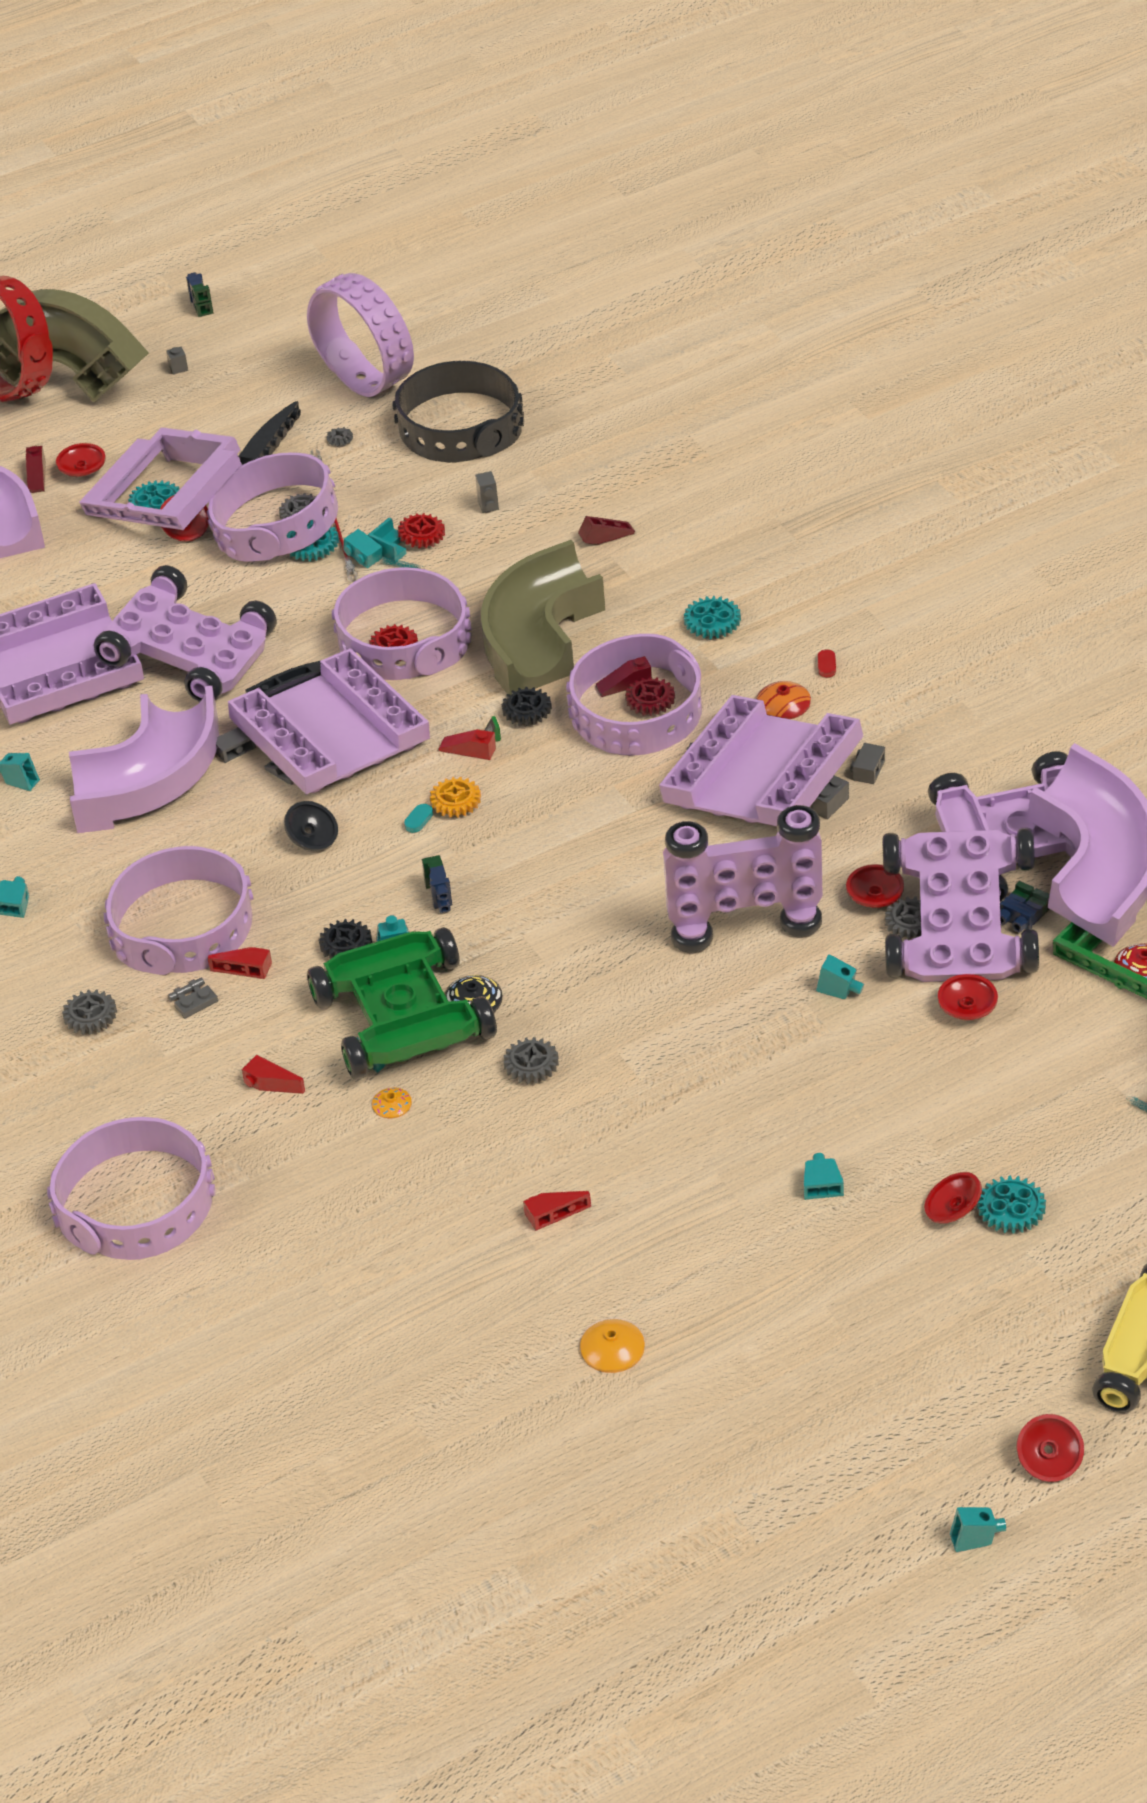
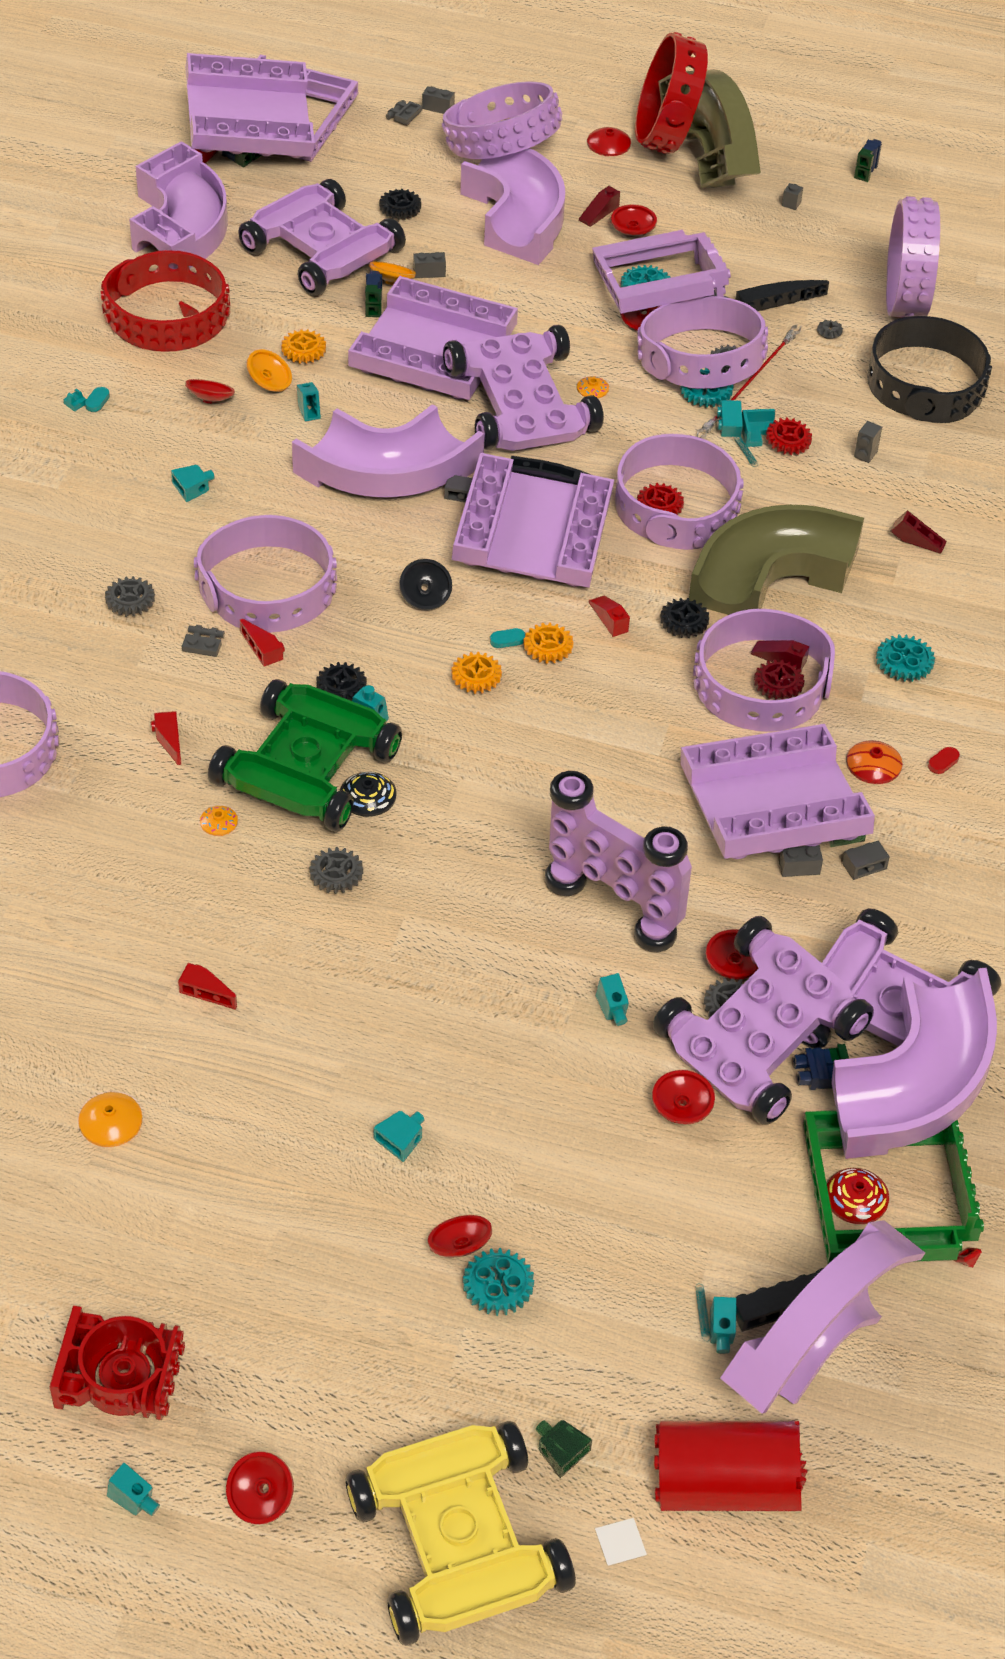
camera: 40 degrees right, 5 degrees up
dark blue hips [421,855,452,913] -> none
green slope [485,716,501,742] -> none
none -> red brick [49,1306,185,1420]
none -> light orange gear [452,652,502,694]
none -> light orange dish [577,376,609,398]

